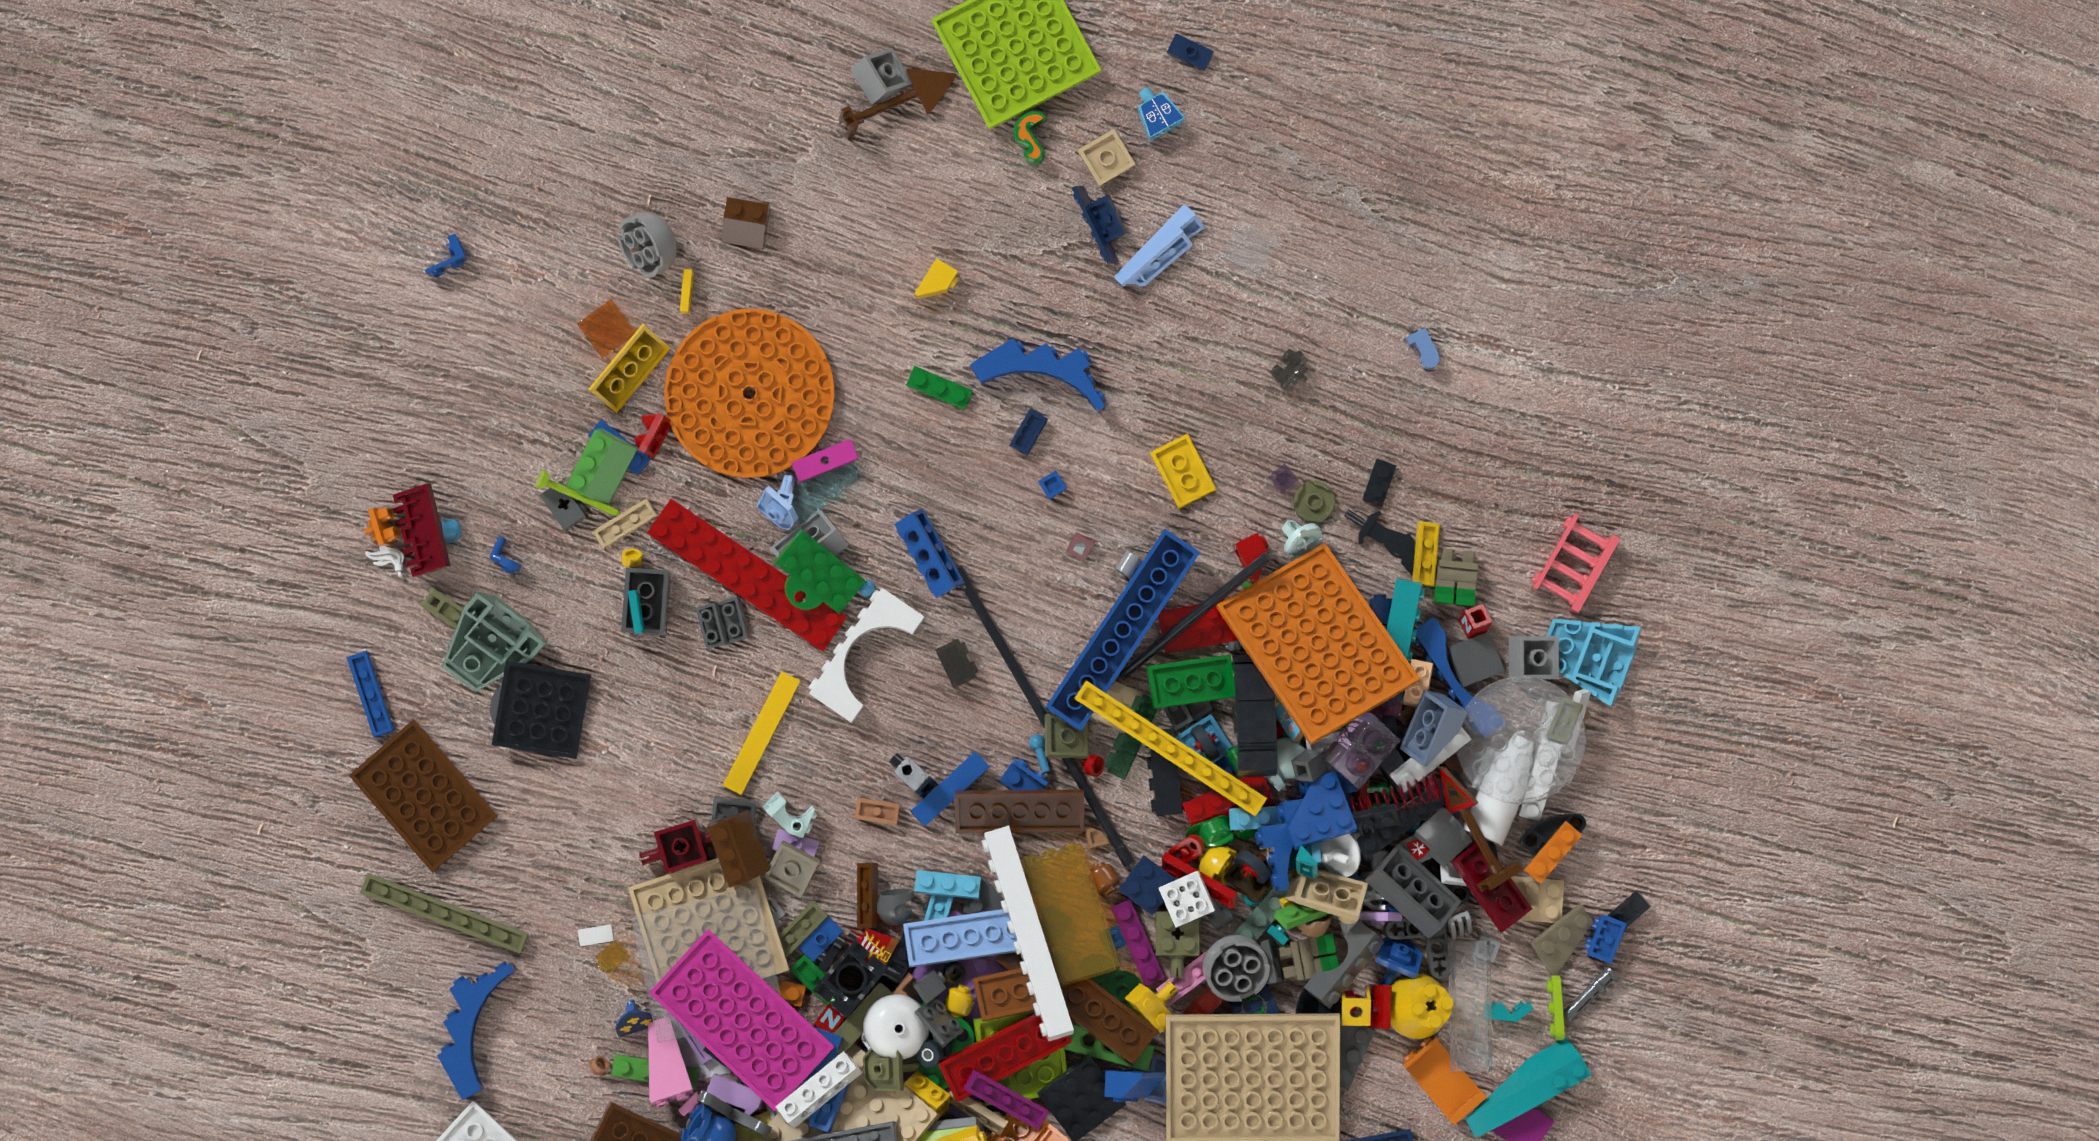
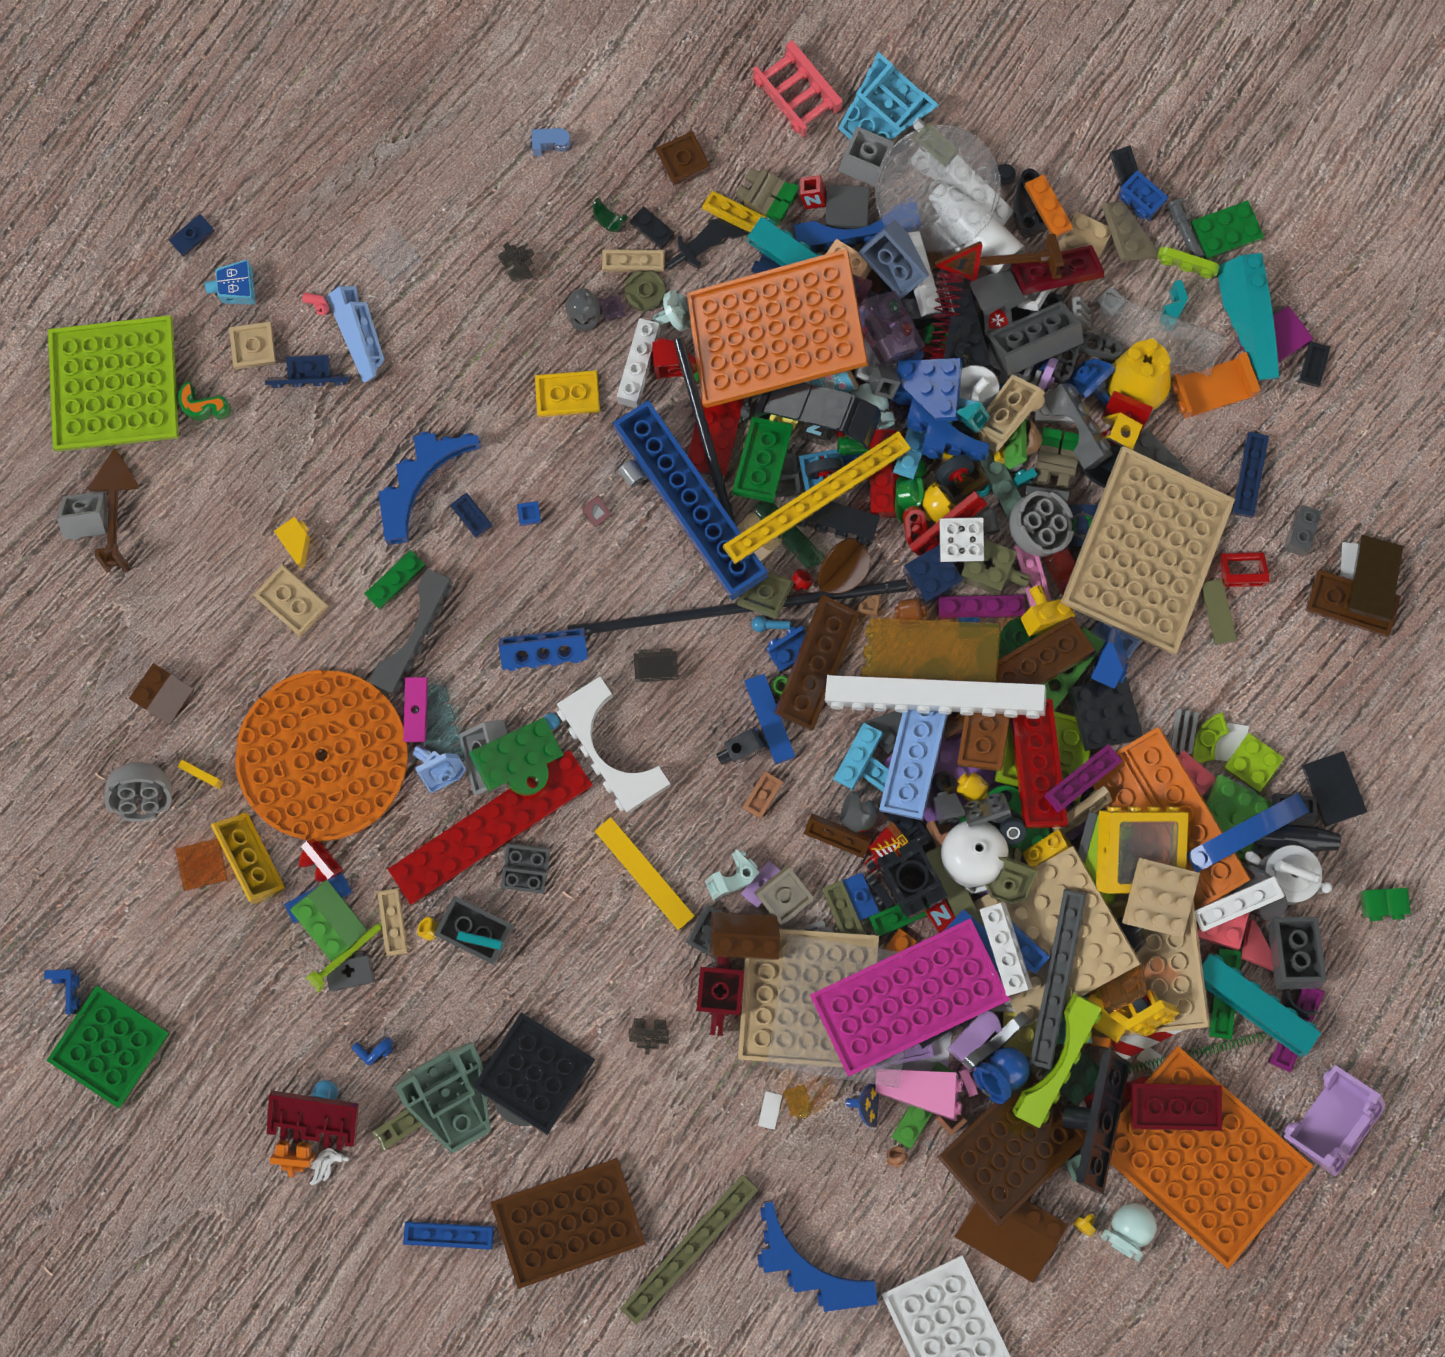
camera: 65 degrees left, 5 degrees down
none -> green plate [46,985,170,1108]
none -> tan tile [253,564,330,638]
none -> coral arm [302,292,329,315]
none -> dark grey arch [369,568,453,696]
none -> dark grey piece [565,288,601,332]
none -> dark green helmet [593,198,628,232]
none -> tan tile [602,249,665,272]
none -> white brick [617,318,660,408]
none -> clear smoke hips [629,1018,669,1055]
none -> reddish brown plate [655,131,710,186]
none -> bright green plate [771,676,788,697]
none -> reddish brown piece [818,538,870,594]
none -> nougat panel [934,1115,968,1136]
none -> black plate [995,164,1016,185]
none -> green plate [1190,200,1264,260]

